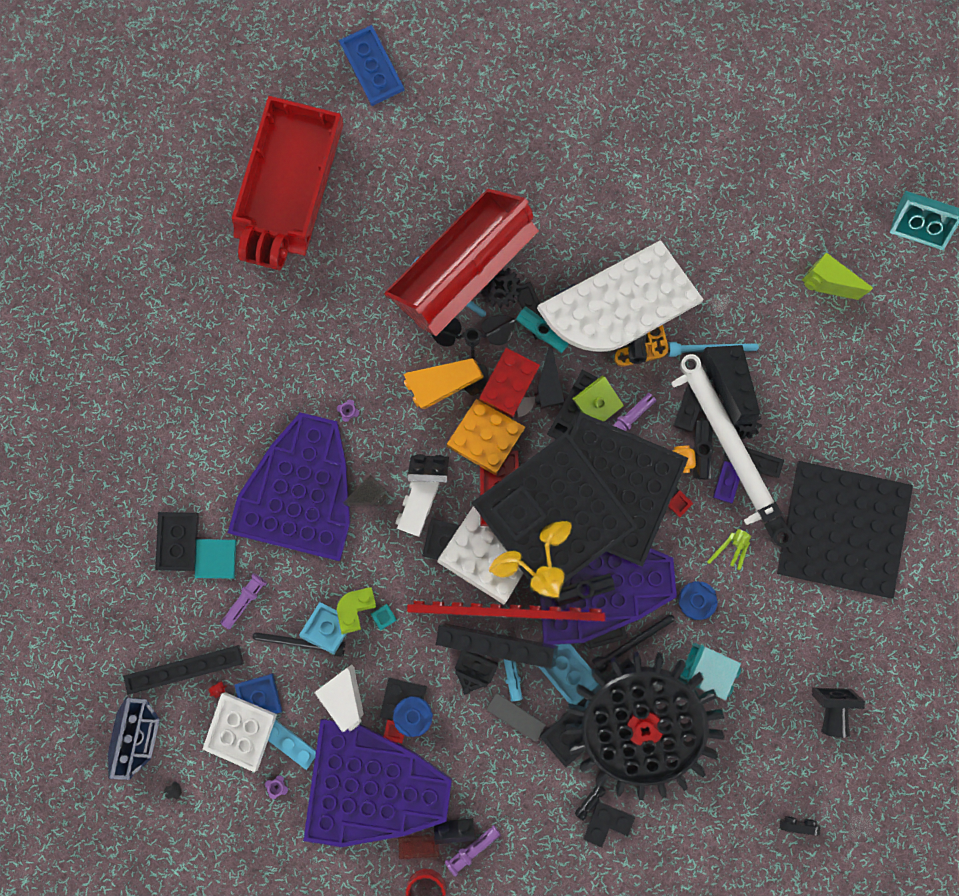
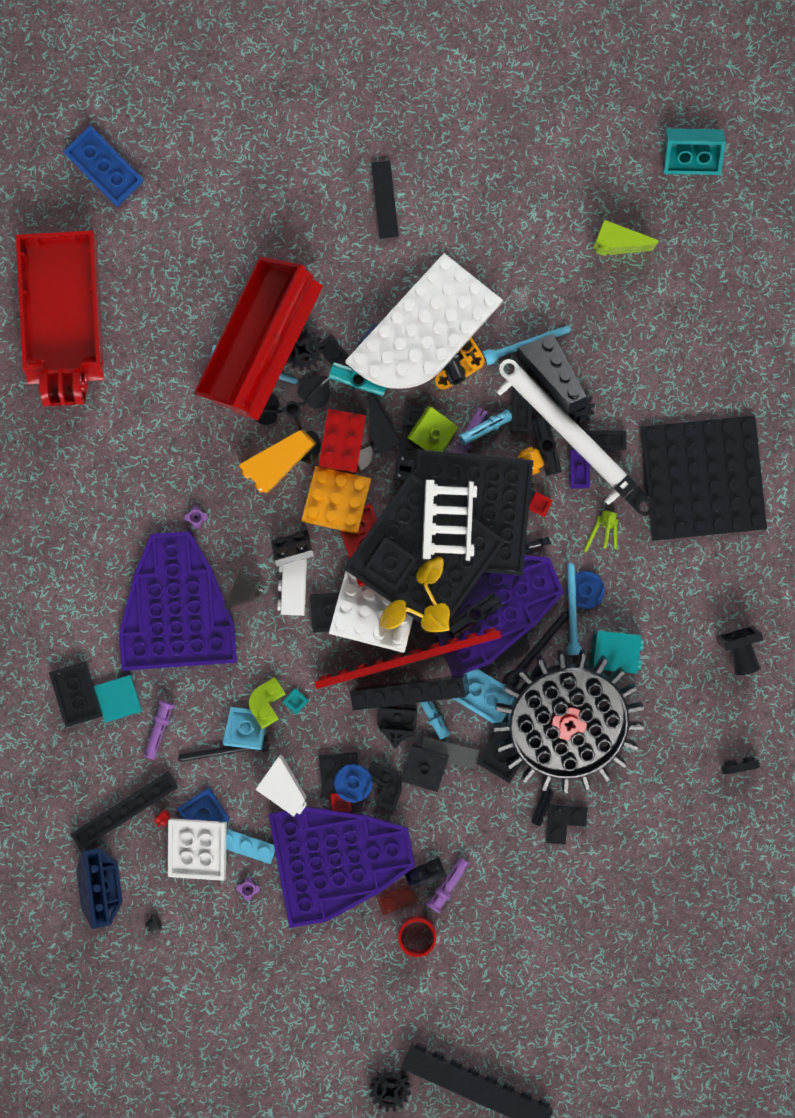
camera: 25 degrees left, 5 degrees up
none -> black plate [368,761,402,811]
none -> black tile [371,161,399,239]
none -> black plate [401,744,449,792]
none -> white fence [422,479,477,561]
none -> medium azure pin [458,410,512,446]
none -> black arm [525,537,551,550]
none -> medium azure piece [566,562,582,655]

